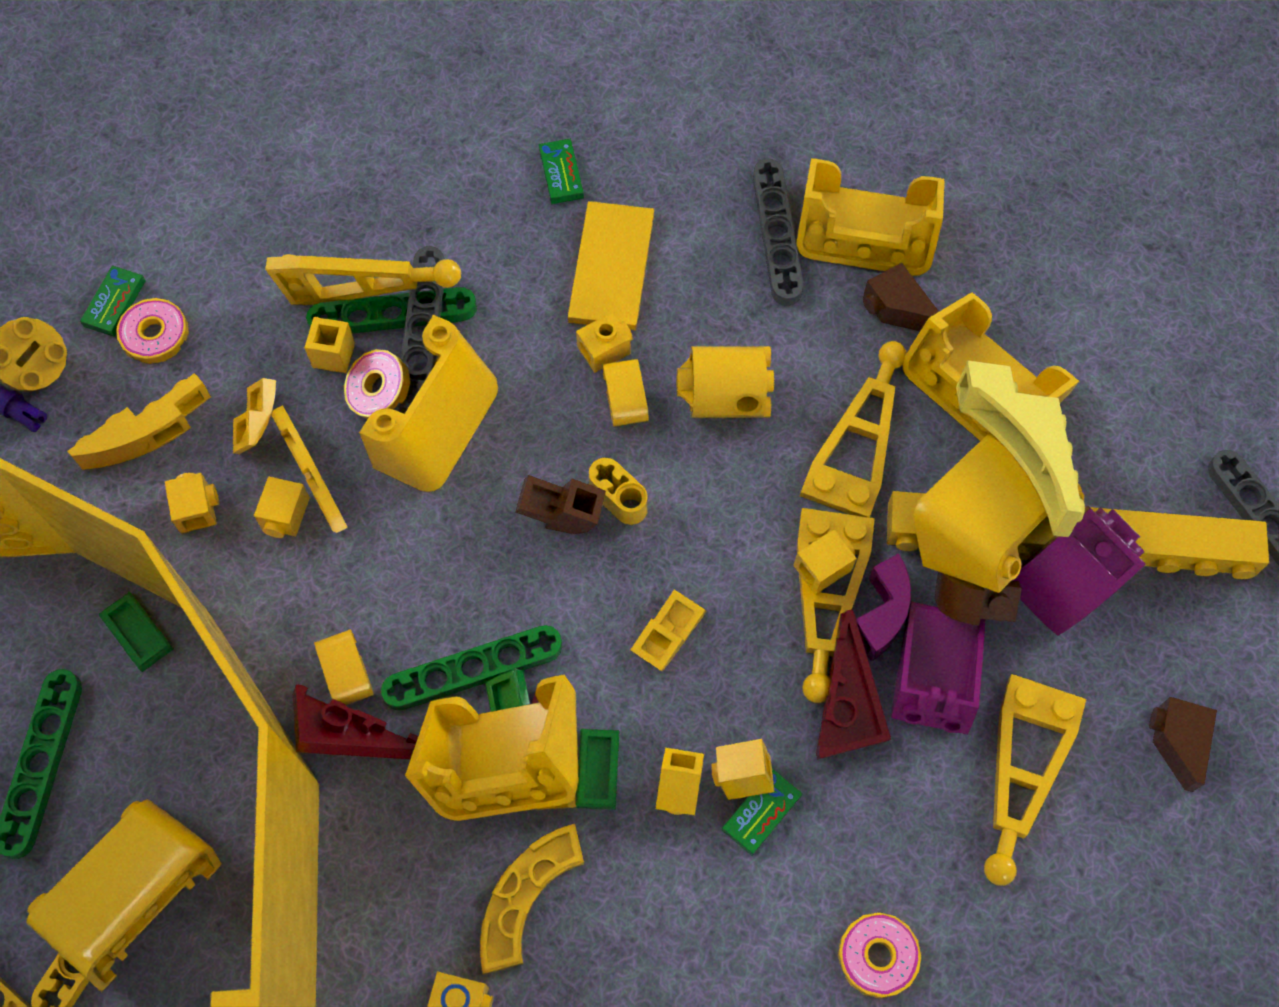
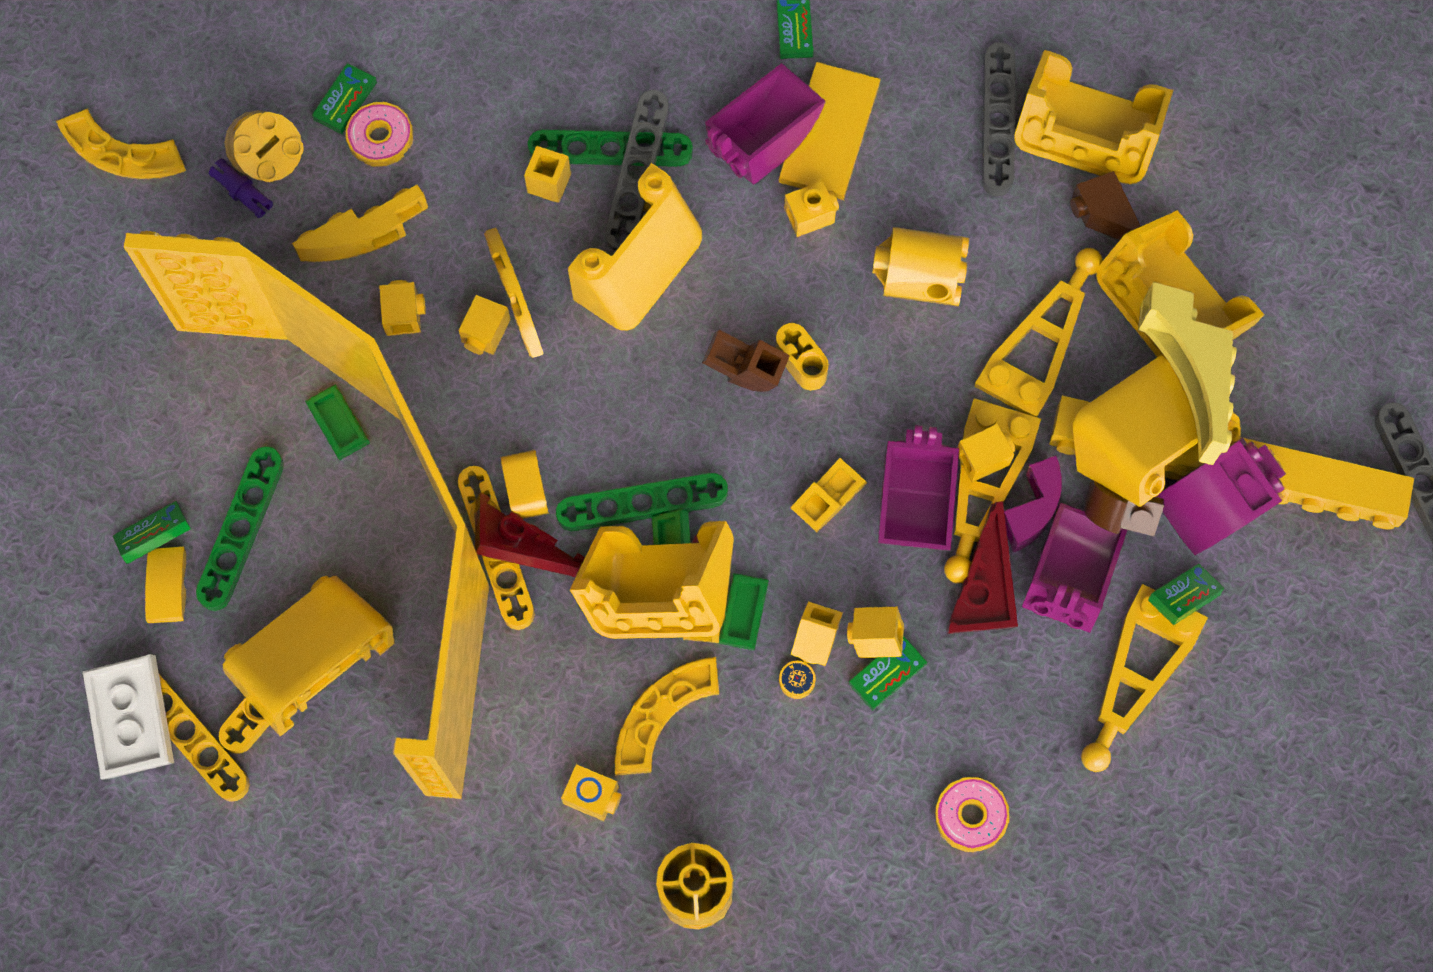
camera: 10 degrees right, 5 degrees up
yellow slope [233,378,276,454] -> none
yellow plate [265,254,461,305] -> none
tile [344,349,410,419] -> none
yellow beam [602,359,649,427] -> none
reddish brown slope [1149,697,1217,792] -> none
none -> yellow beam [458,466,535,630]
none -> magenta piece [705,63,826,185]
none -> tile [779,661,816,699]
none -> magenta piece [878,425,959,551]
none -> green tile [1148,564,1224,625]

